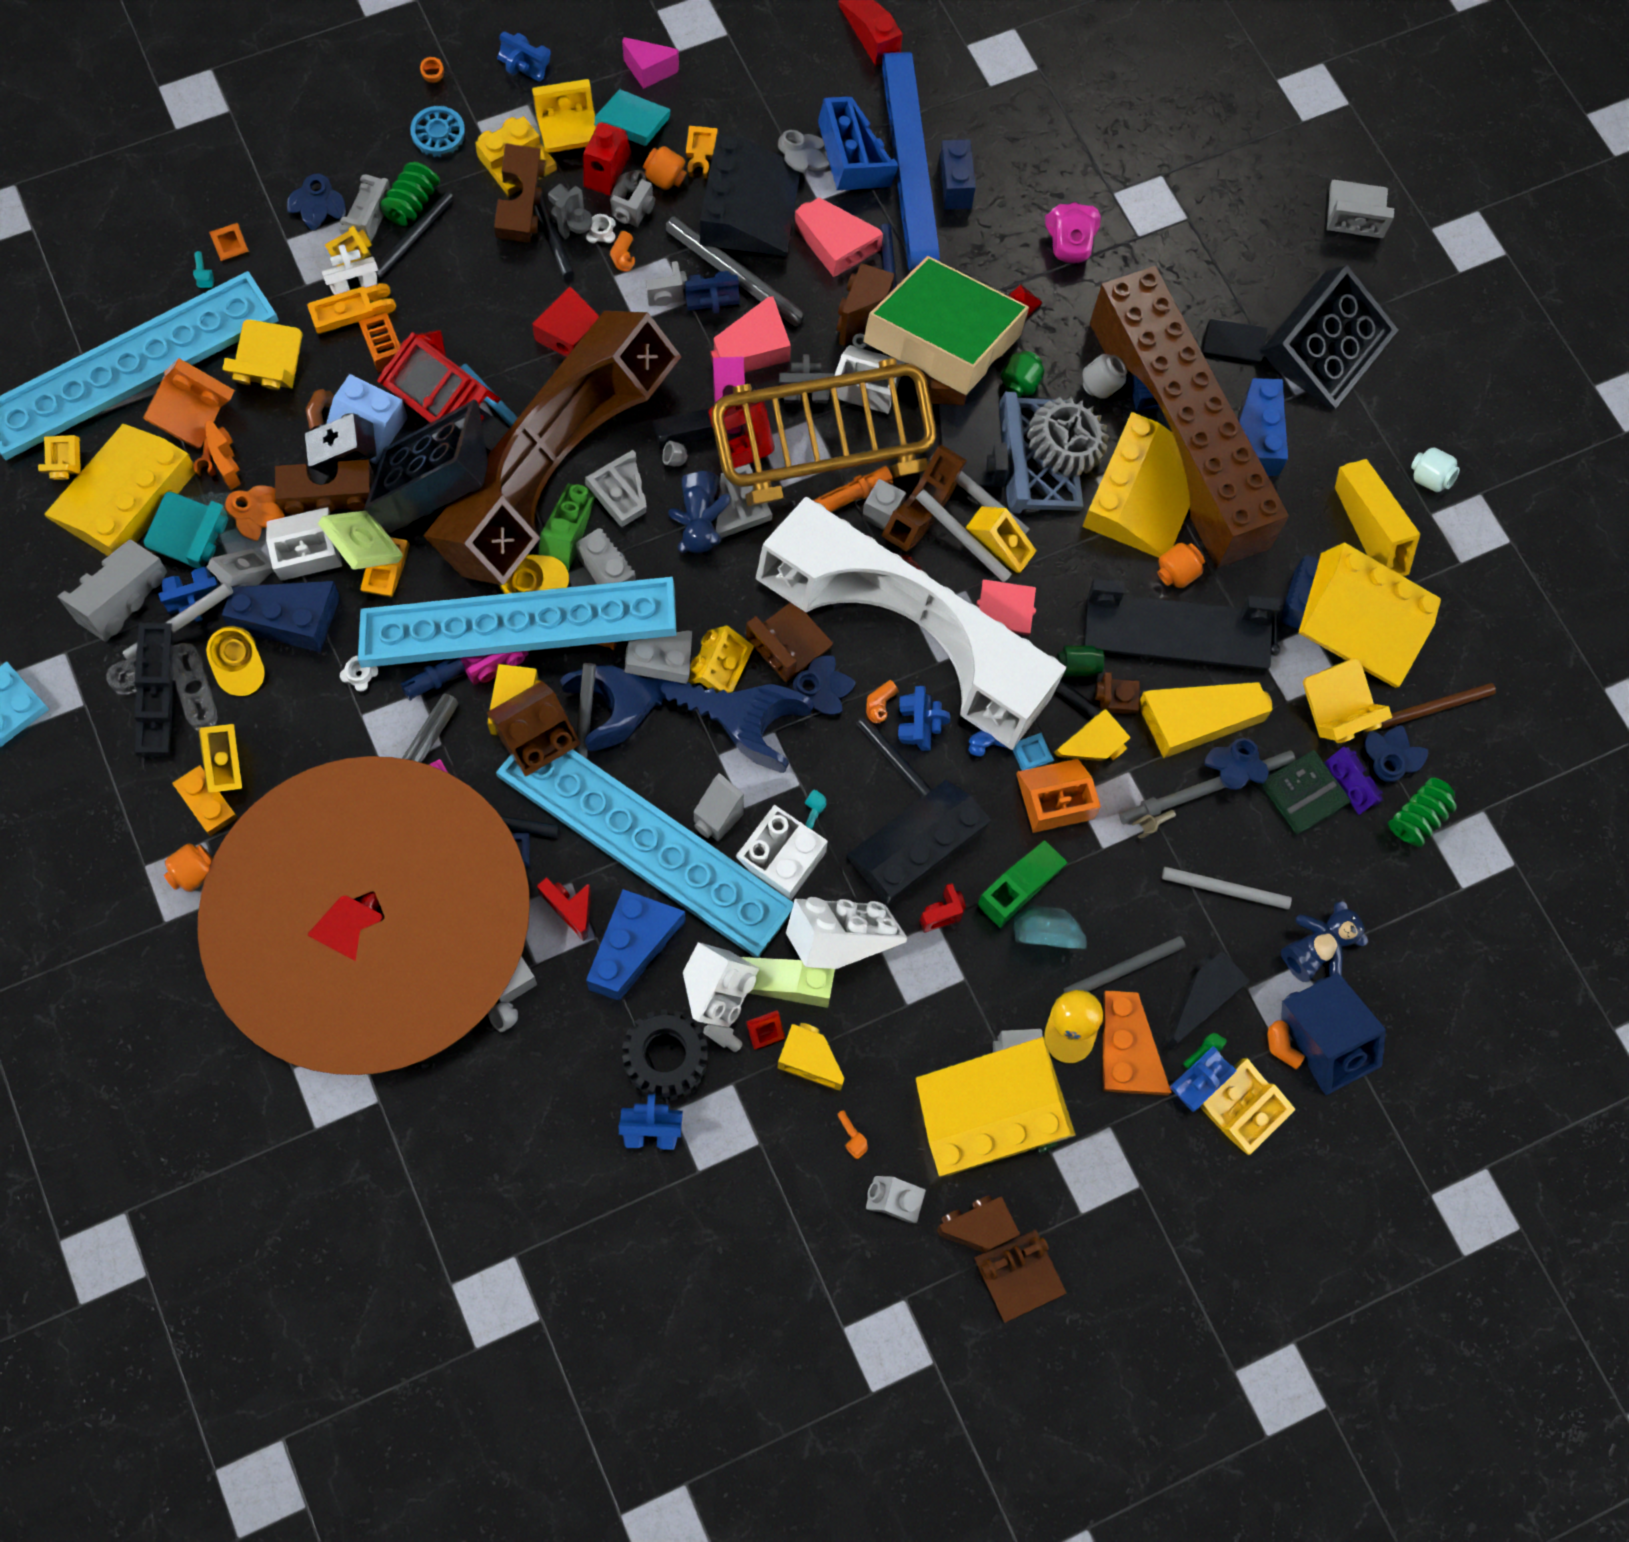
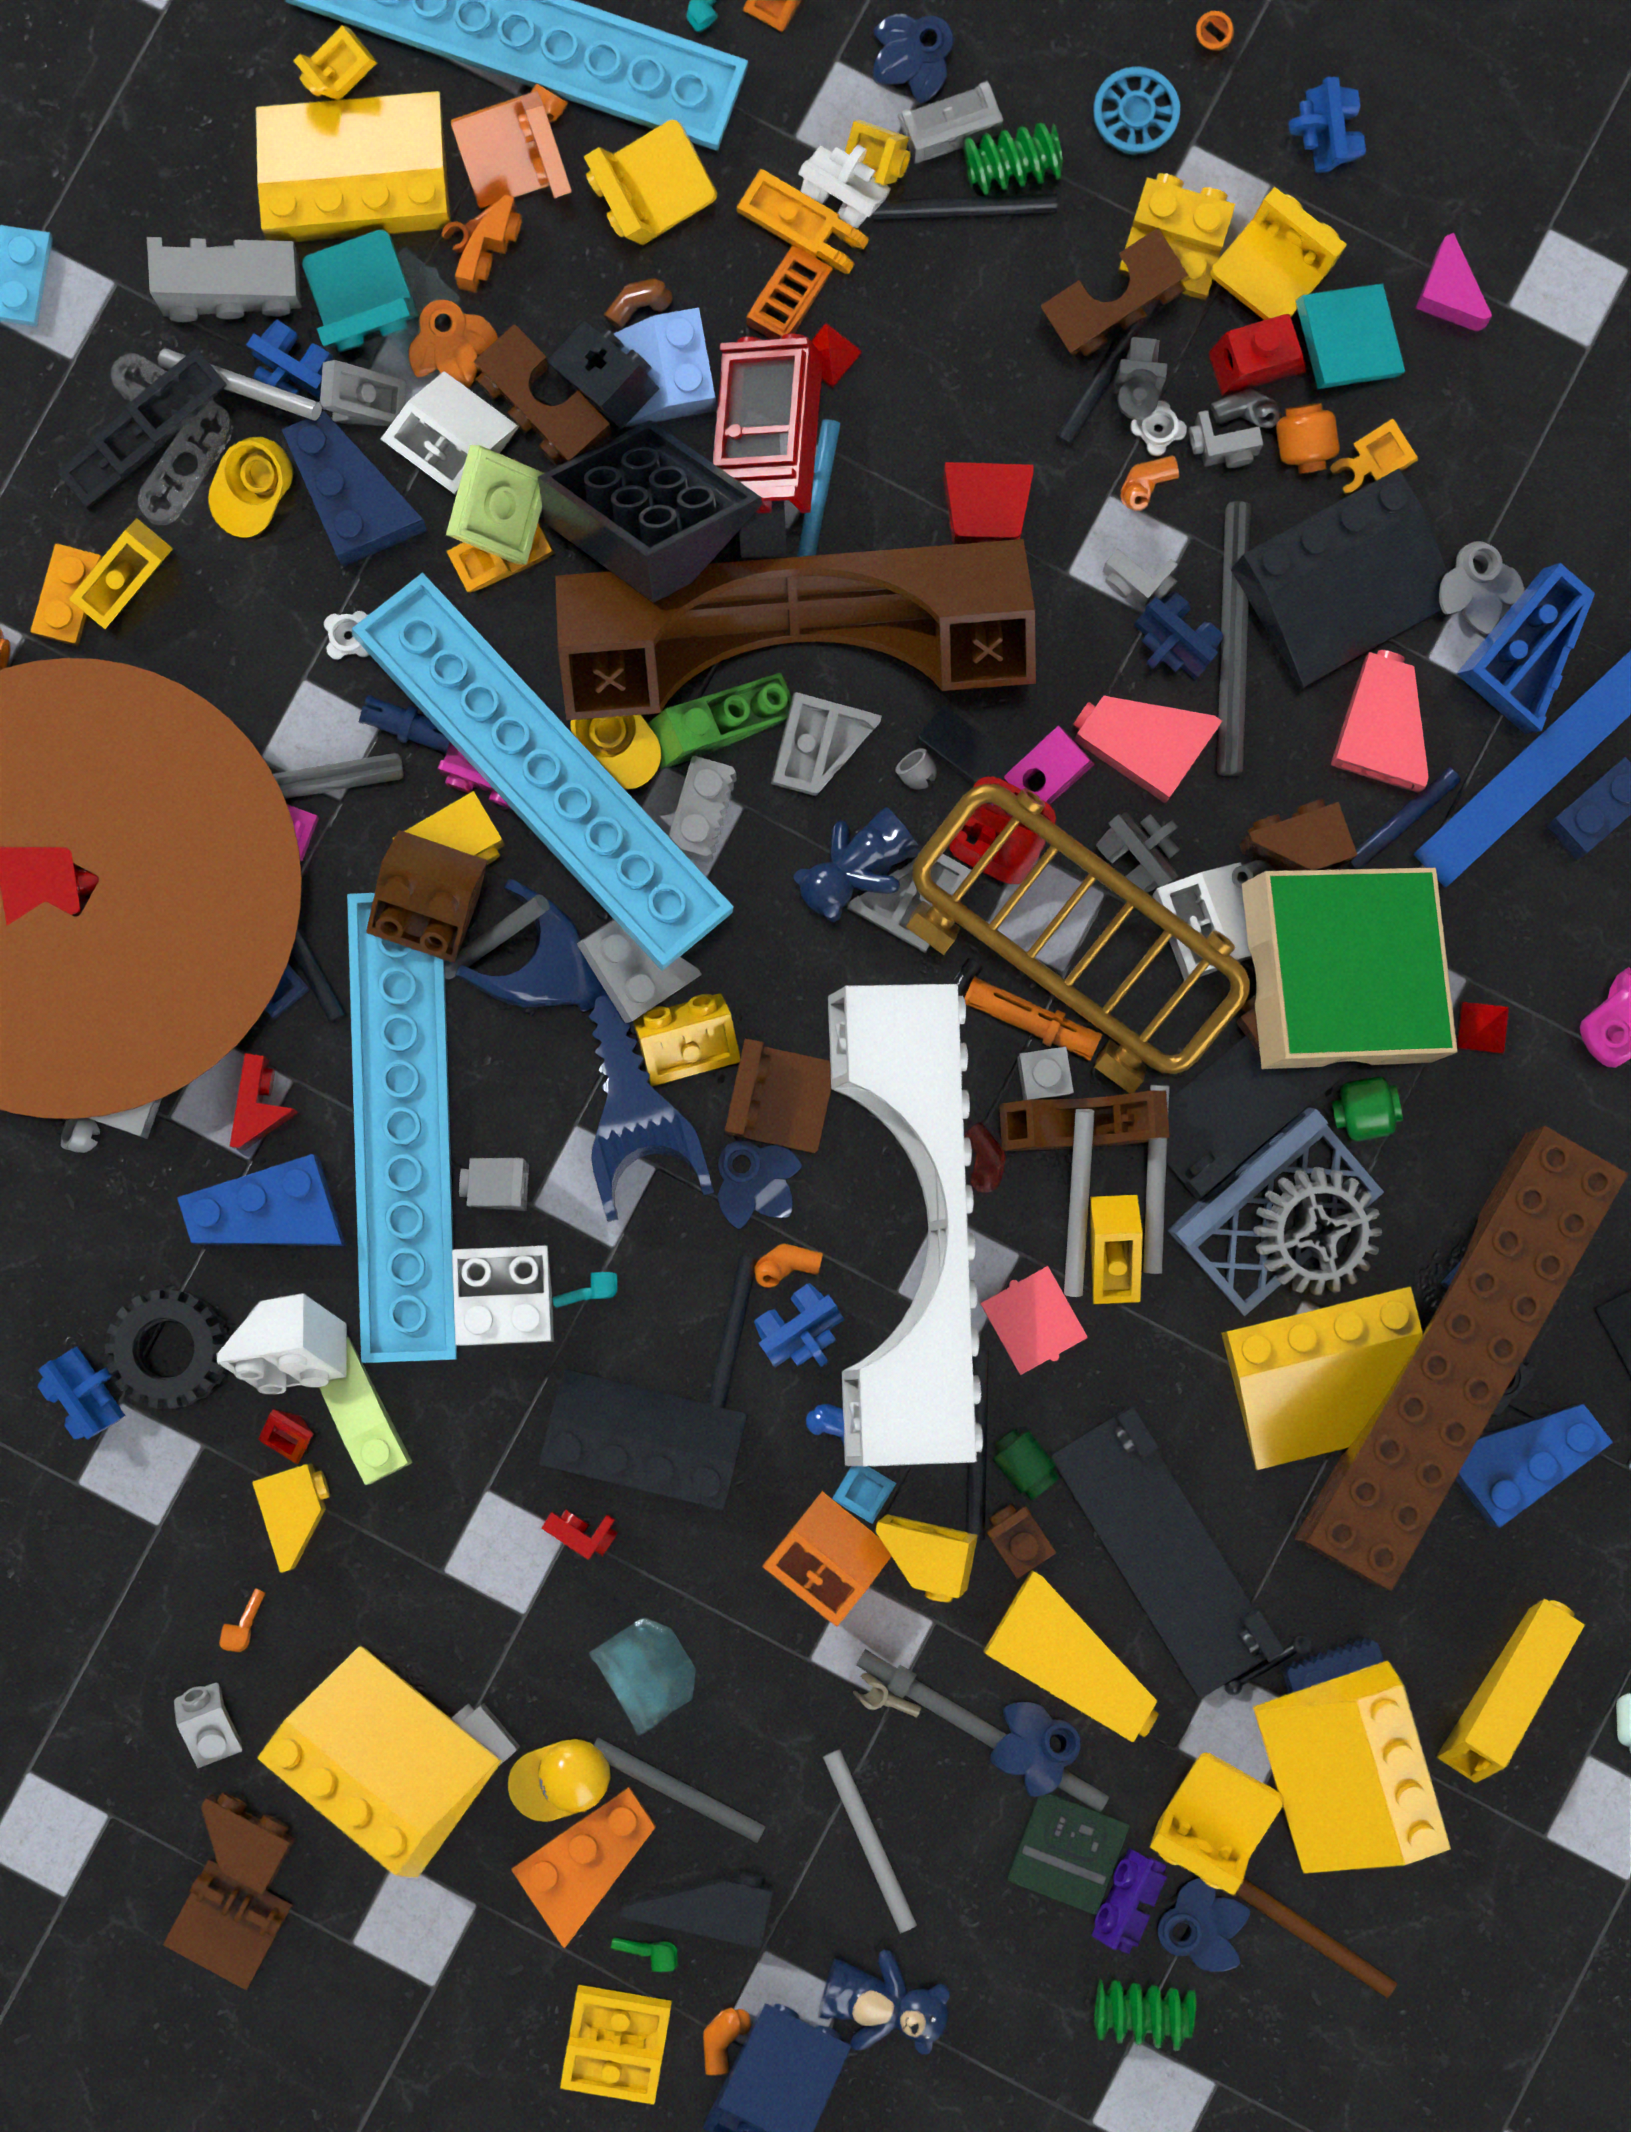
camera: 55 degrees right, 15 degrees up
light grey bar [703,1024,742,1052] -> none
white slope [786,897,907,969] -> none
green slope [977,840,1068,928] -> none
light grey head [1082,354,1127,399] -> none
orange head [1157,543,1205,588] -> none
blue hips [1169,1046,1237,1112] -> none

